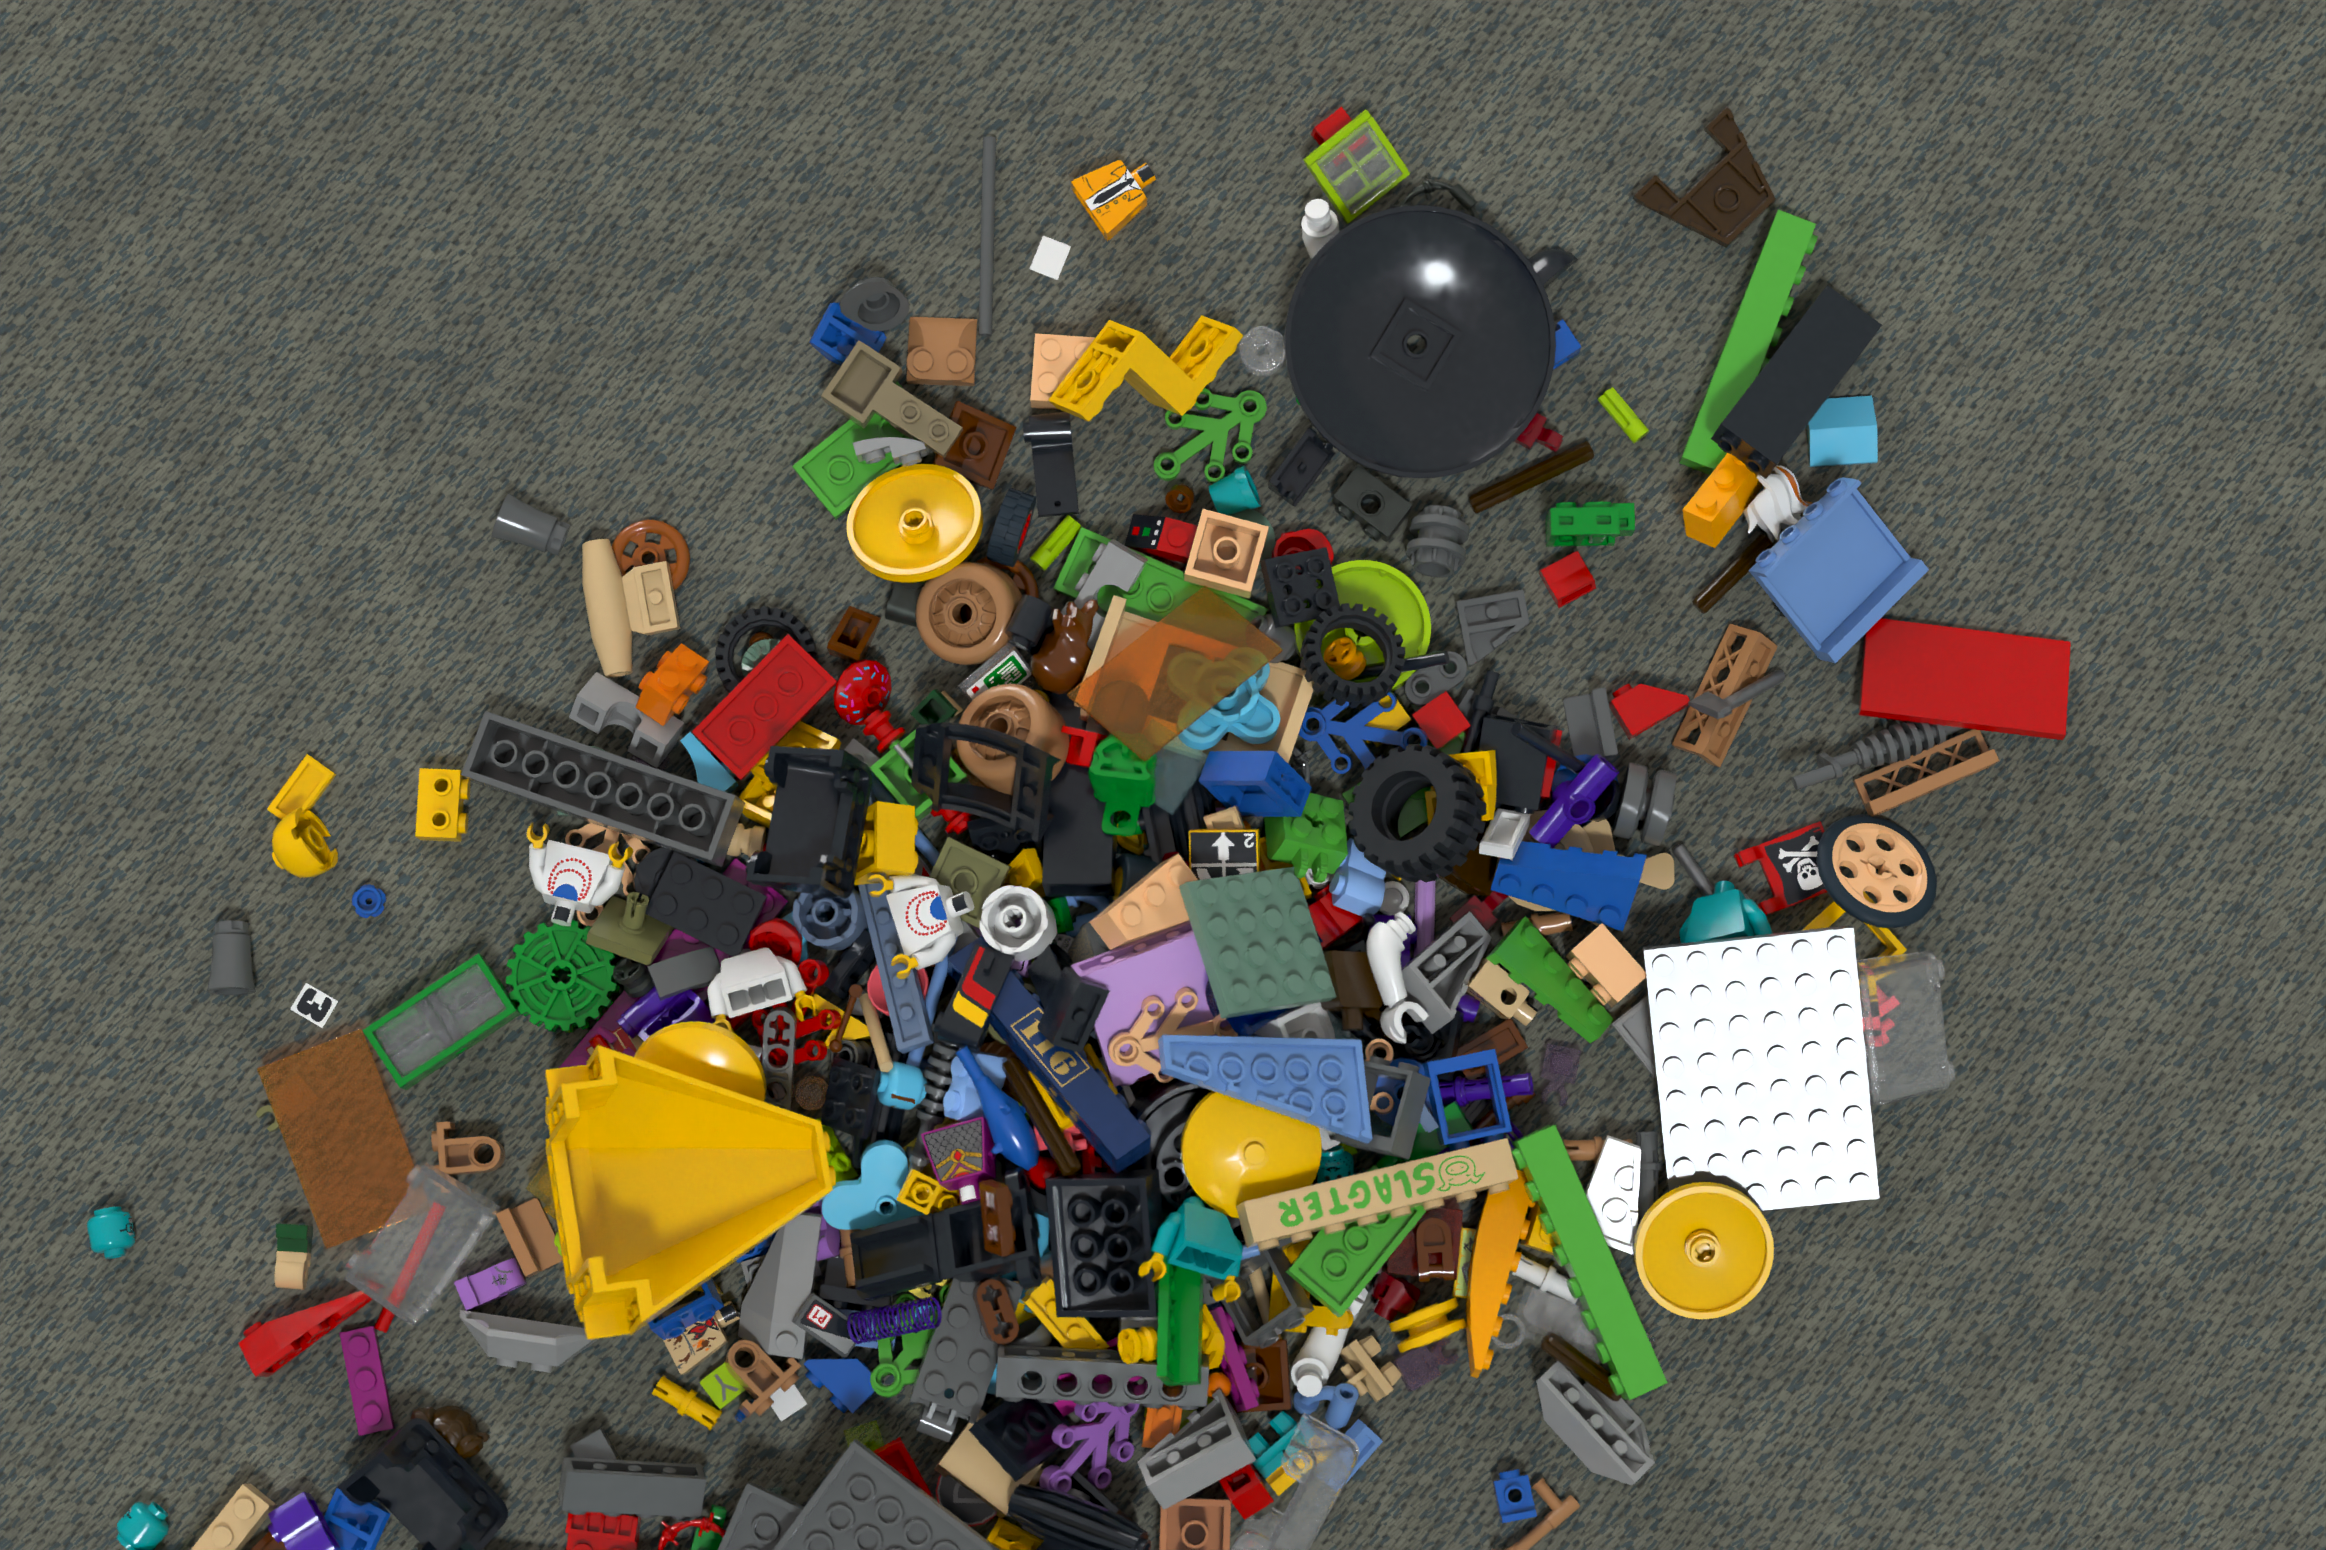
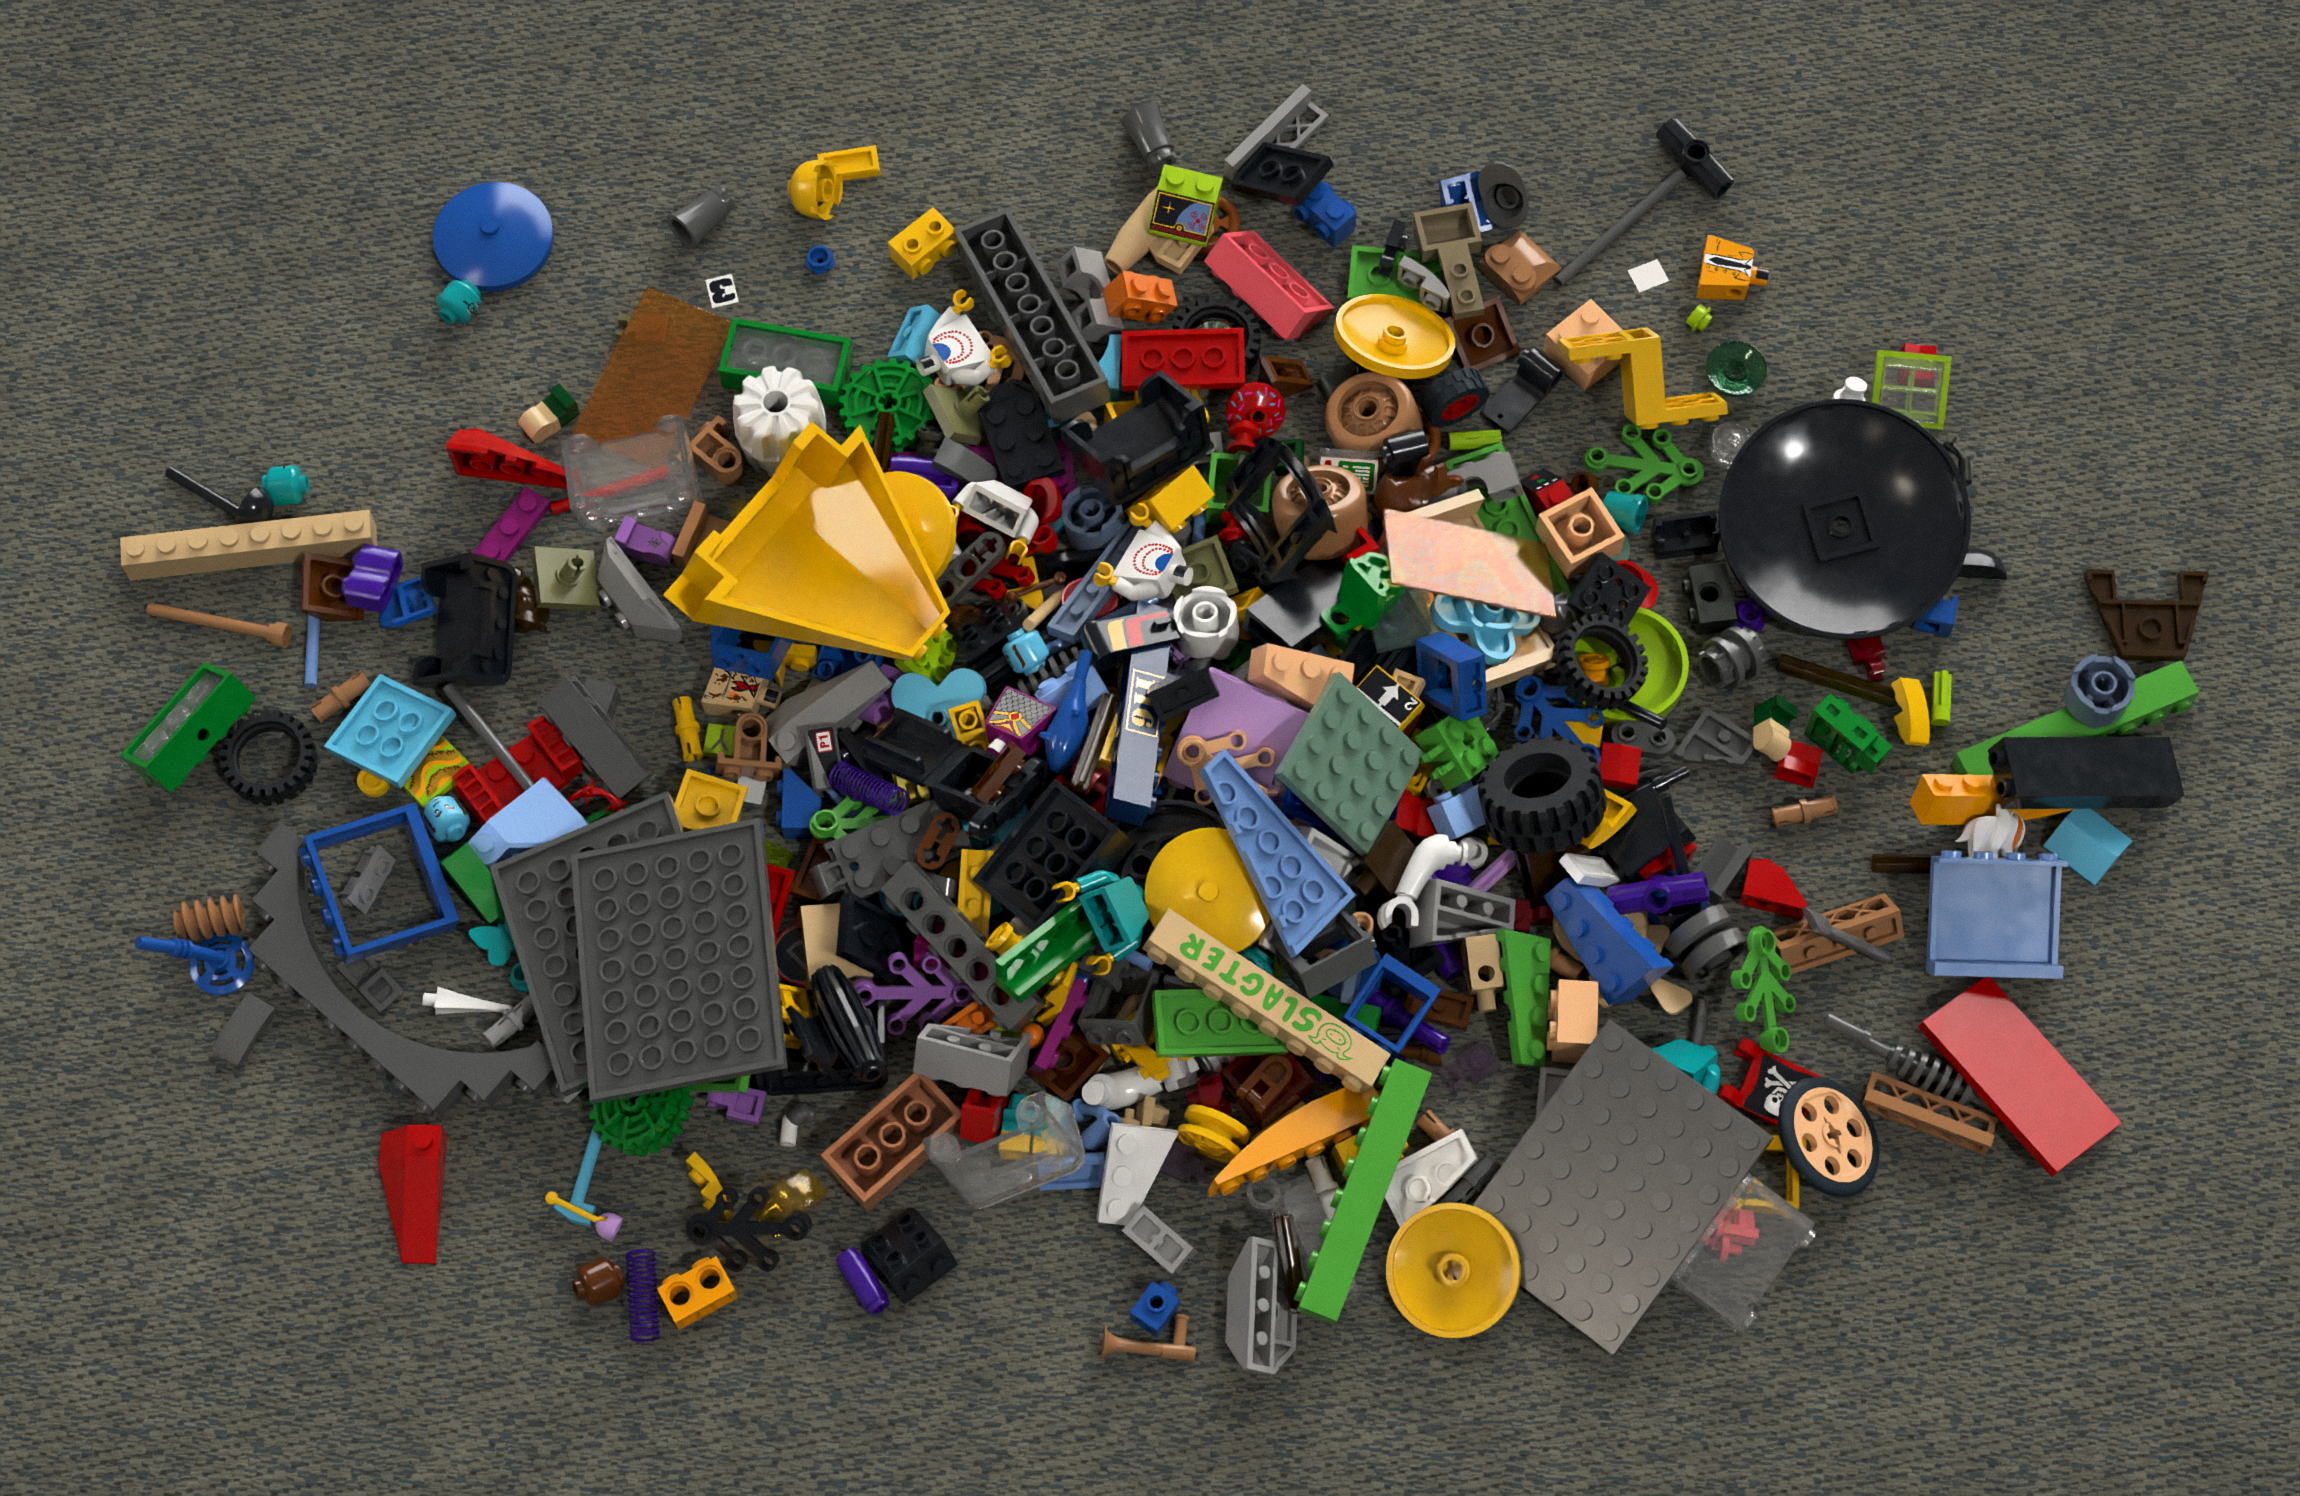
camera: 45 degrees right, 15 degrees down
none -> blue dish [433,182,554,292]
none -> olive tile [531,546,600,611]
none -> yellow panel [674,769,748,832]
none -> white wheel [733,366,826,477]
none -> reddish brown plate [790,837,831,905]
none -> dark brown axle [873,411,895,473]
none -> medium azure panel [886,304,942,368]
none -> white wing [1096,1122,1178,1225]
none -> light grey hinge [1122,1205,1198,1274]
none -> slope [1148,164,1223,247]
none -> coral slope [1204,230,1335,340]
none -> light grey fence [1224,84,1329,180]
none -> black plate [1230,142,1334,206]
none -> blue brick [1292,181,1357,248]
none -> black plate [1378,219,1409,277]
none -> black piece [1656,118,1734,198]
none -> lime plate [1685,304,1713,332]
none -> clear green dish [1705,341,1767,397]
none -> bright green plant [1731,926,1796,1054]
none -> dark purple plate [1735,601,1764,632]
none -> leg [1753,695,1797,762]
none -> medium nougat pin [1770,795,1838,828]
none -> yellow slope [1891,677,1930,747]
none -> sand blue brick [2063,654,2135,729]

